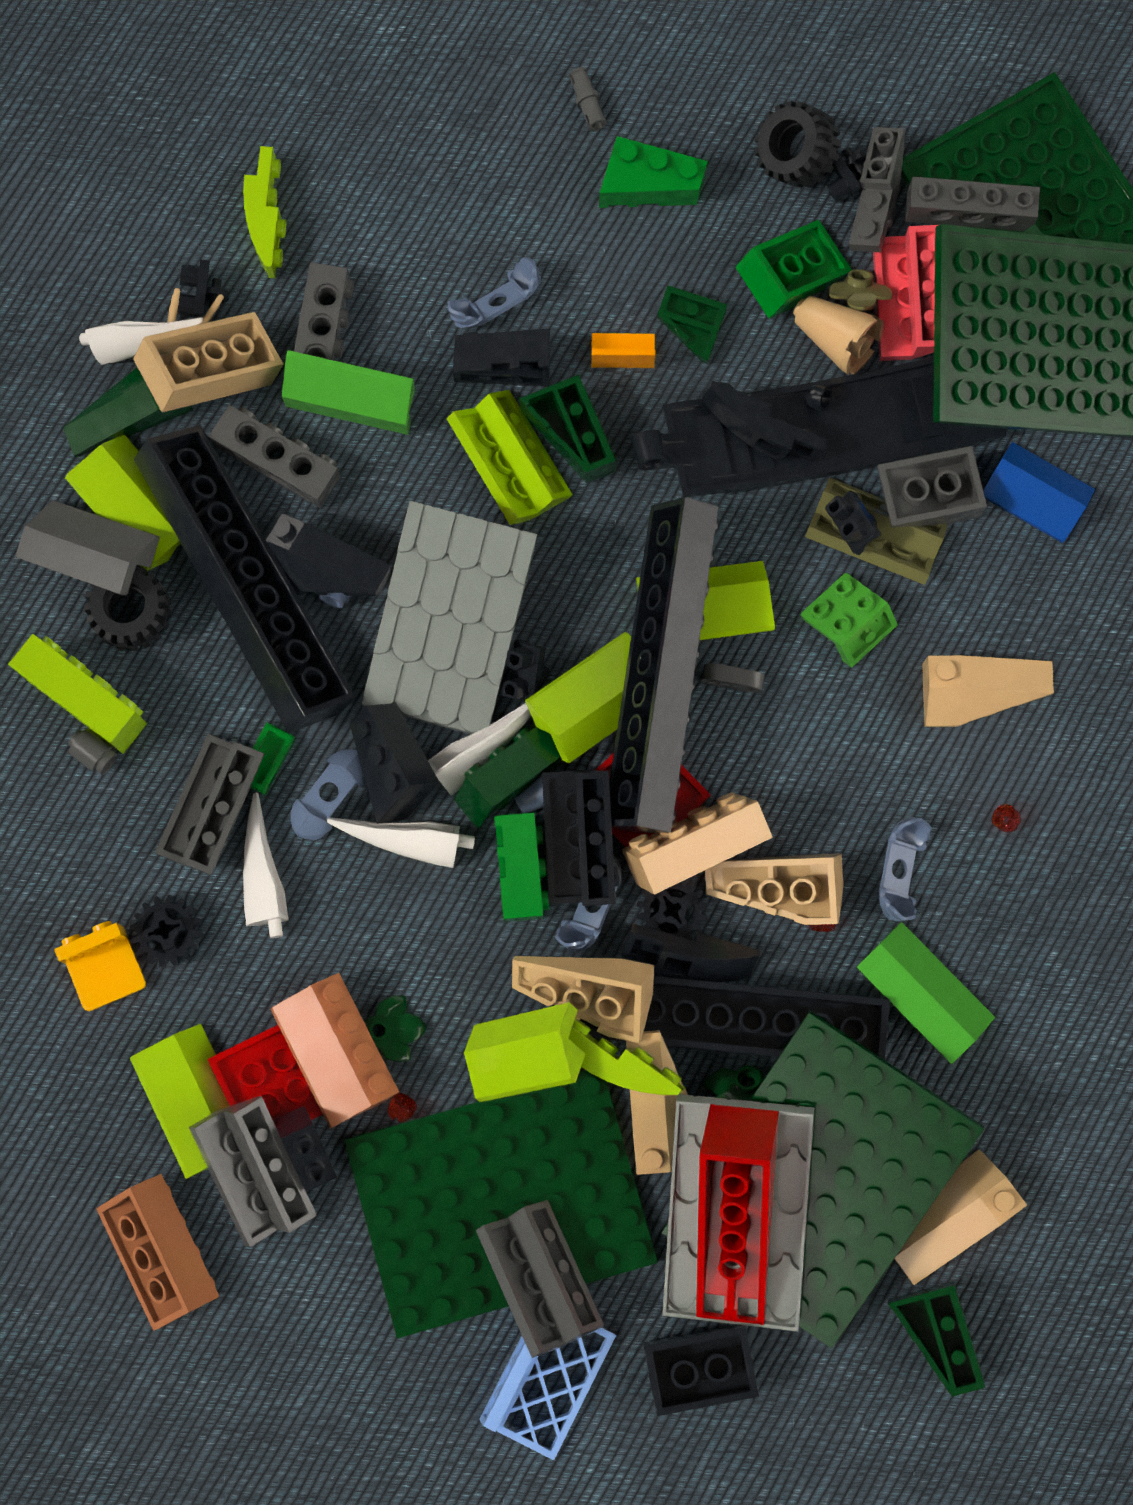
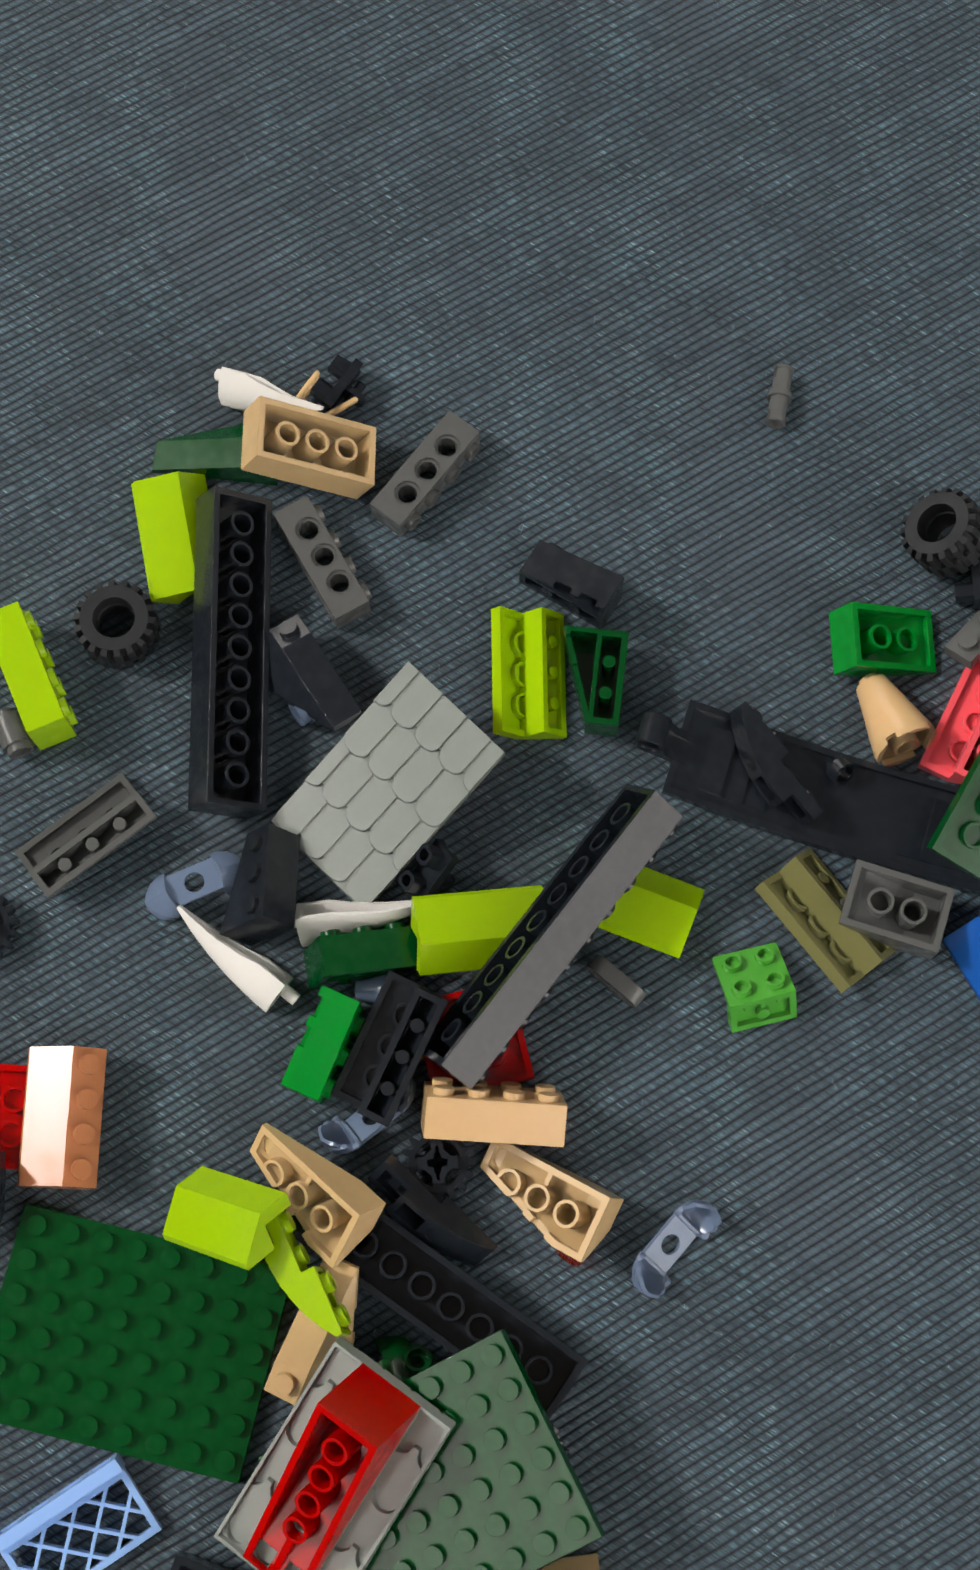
camera: 30 degrees right, 5 degrees down
dark grey slope [15,500,160,596] -> none
lime slope [243,146,286,278] -> none
white piece [243,793,289,938] -> none
green tile [250,722,296,795] -> none
bright green slope [282,350,415,435] -> none
dark green plate [364,995,427,1062] -> none
clear red hinge [387,1093,417,1123] -> none
sand blue piece [448,257,541,328] -> none
dark grey slope [476,1200,604,1358] -> none
light orange panel [591,333,656,368] -> none
green wedge [599,136,708,208] -> none
dark green wing [657,285,727,364] -> none
black hips [825,490,881,555] -> none
olive plate [829,269,892,311] -> none
bright green slope [856,922,995,1064] -> none
tan wedge [922,655,1054,727] -> none
clear red hinge [992,804,1022,833] -> none

